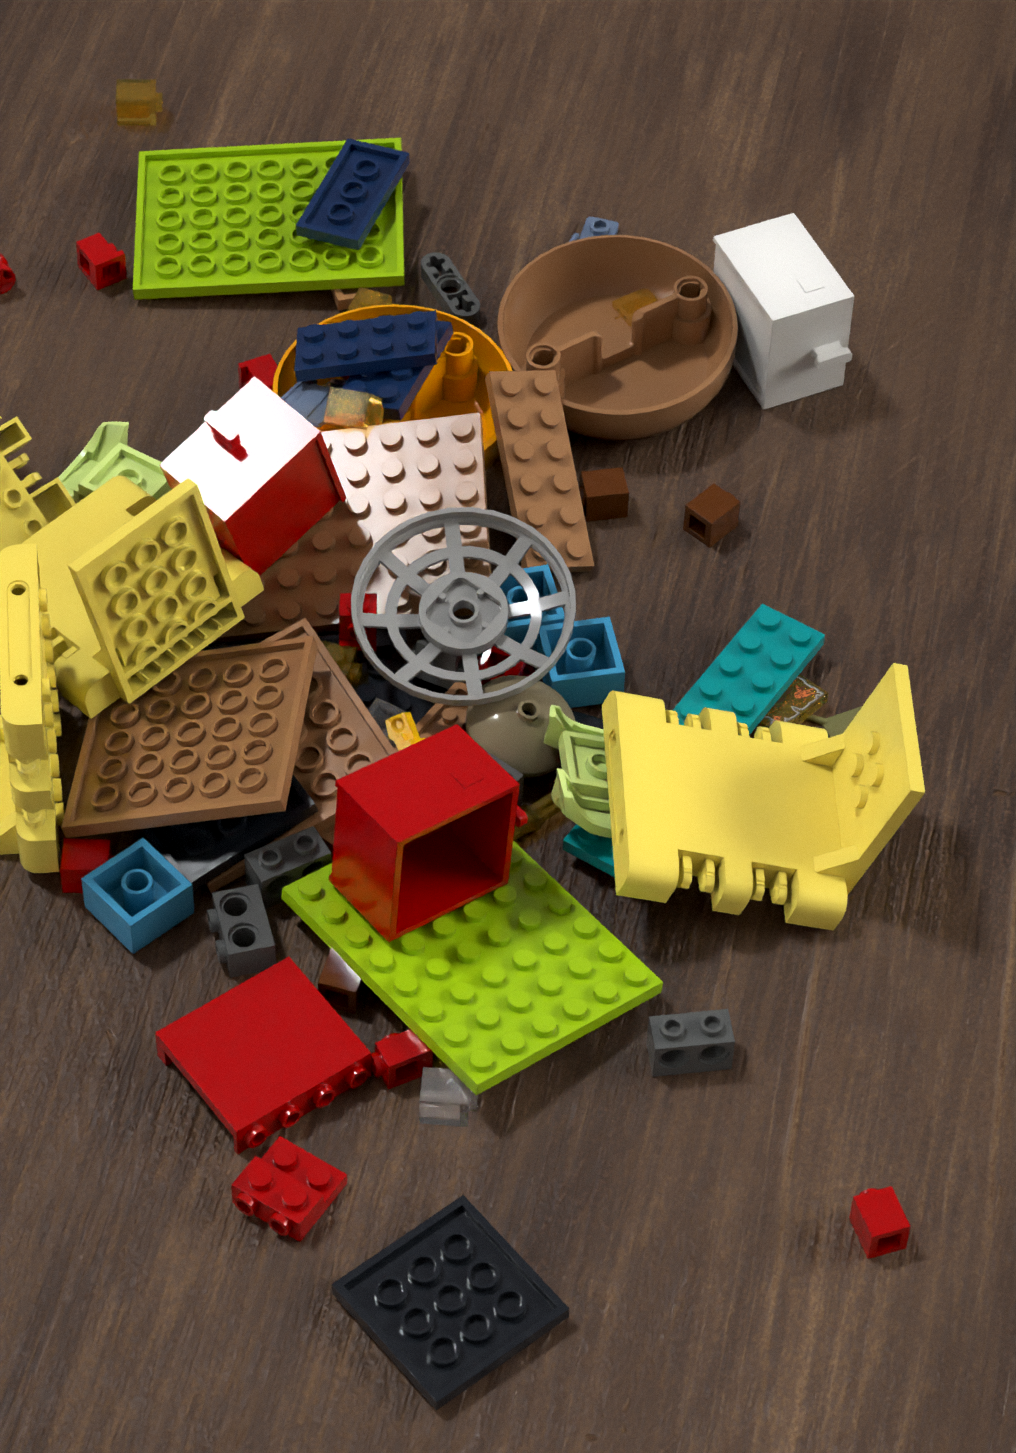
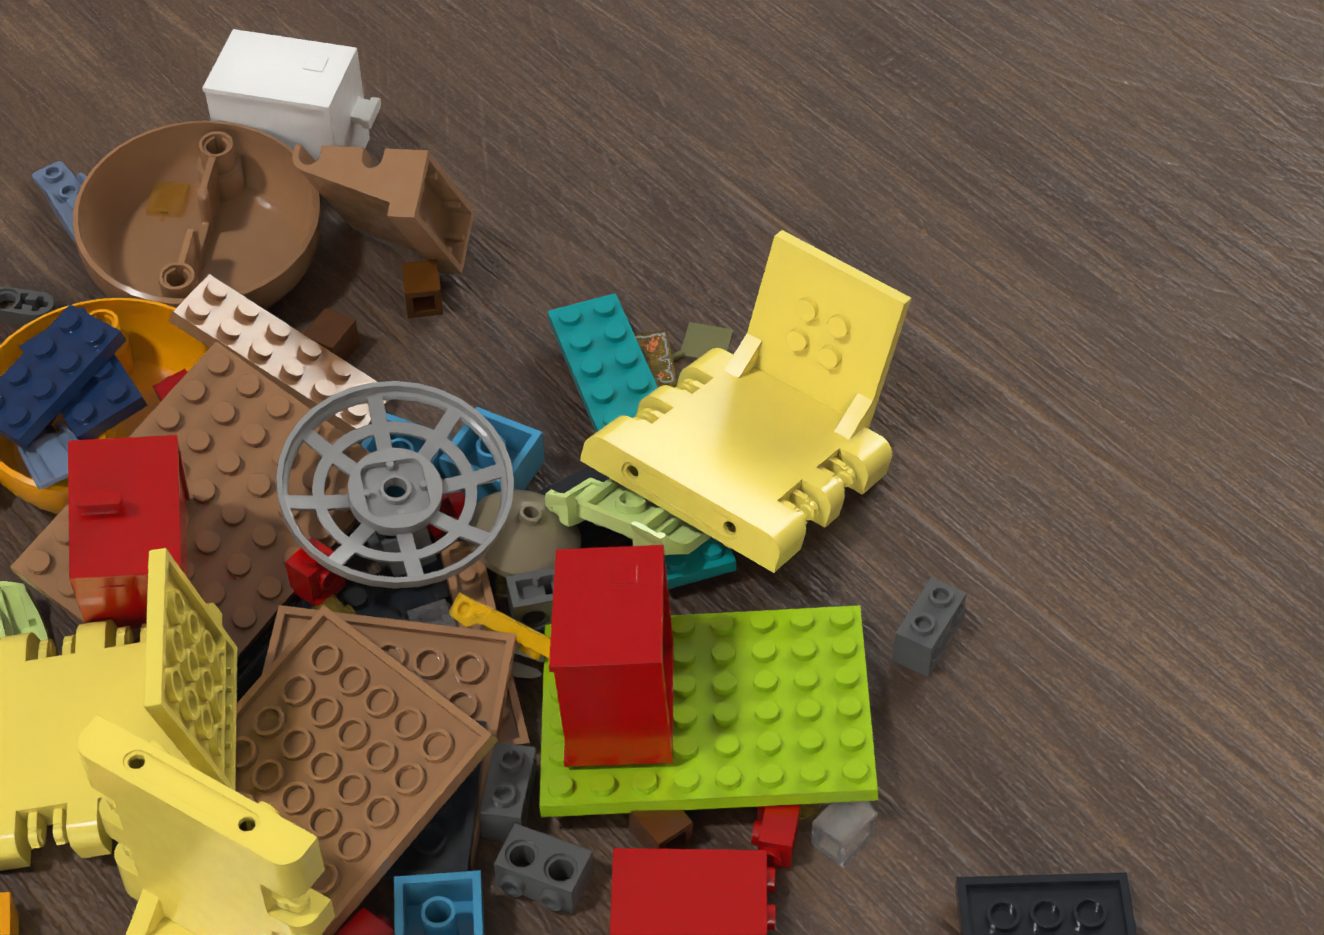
camera: 50 degrees left, 0 degrees up
clear yellow brick [323,387,384,430] -> none
red brick [849,1186,911,1259] -> none
none -> medium nougat panel [292,144,475,274]

